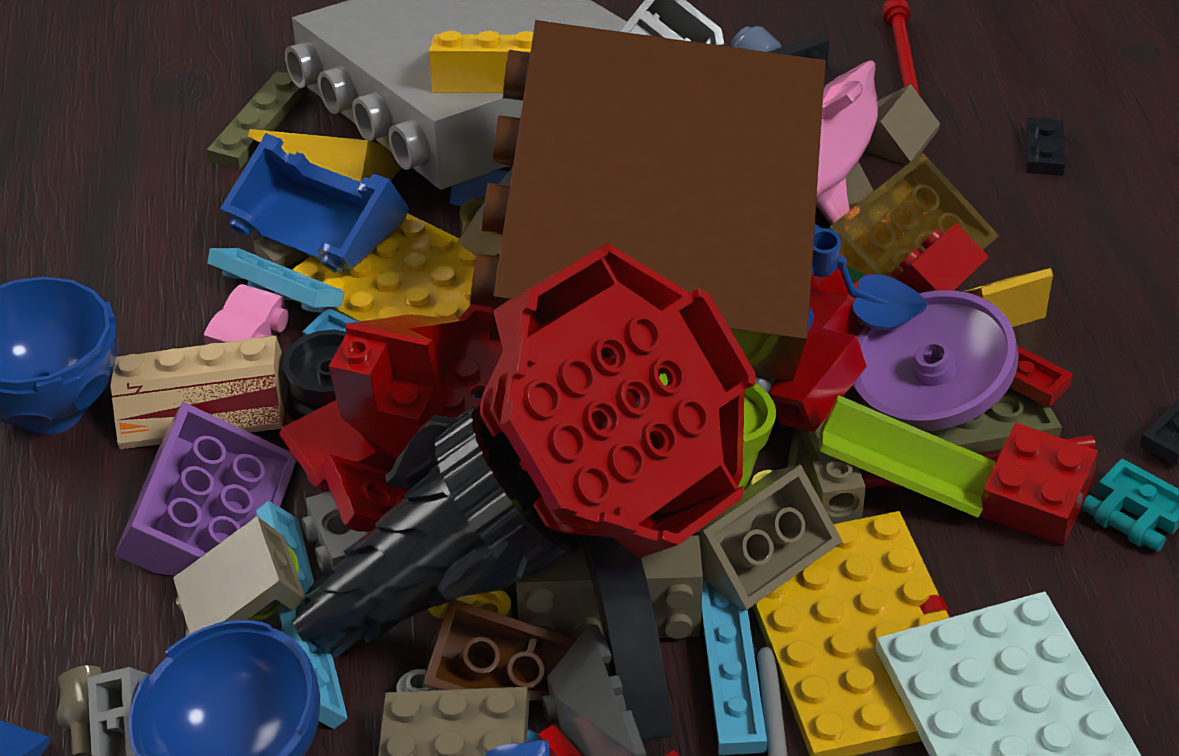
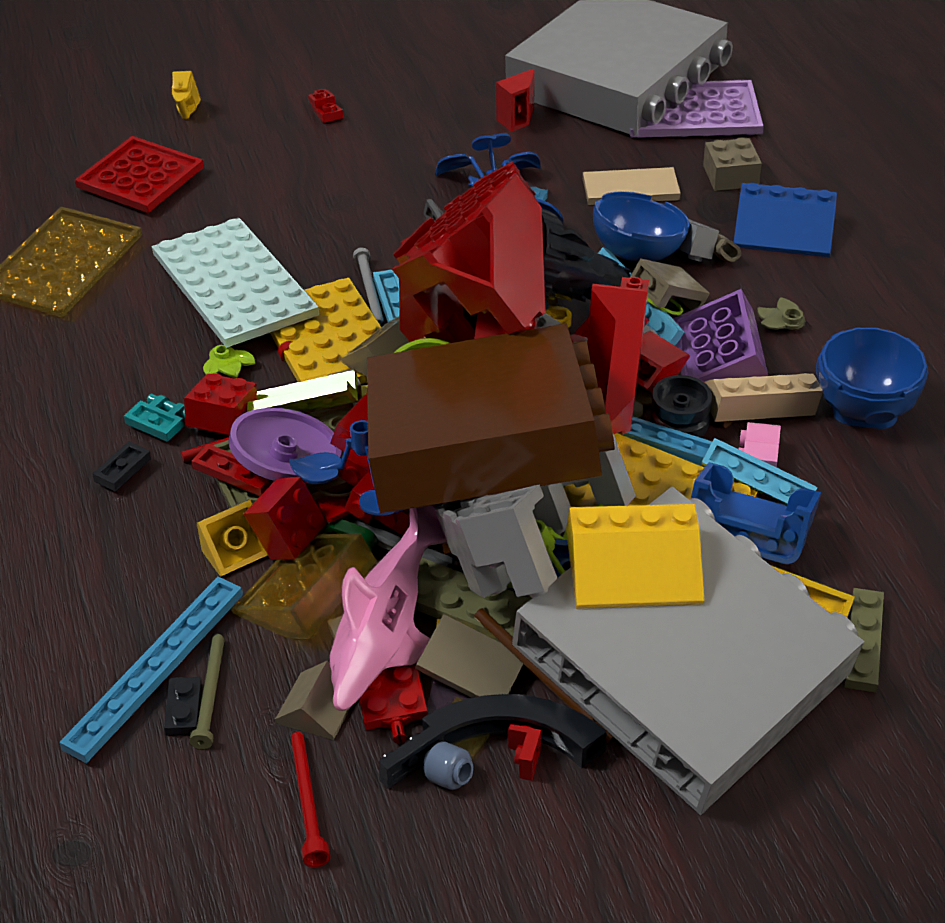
camera: 170 degrees right, 0 degrees up
none -> dark azure plate [59,577,243,764]
none -> olive bar [190,634,225,749]
none -> lime plate [203,345,255,378]
none -> olive plate [757,297,805,330]

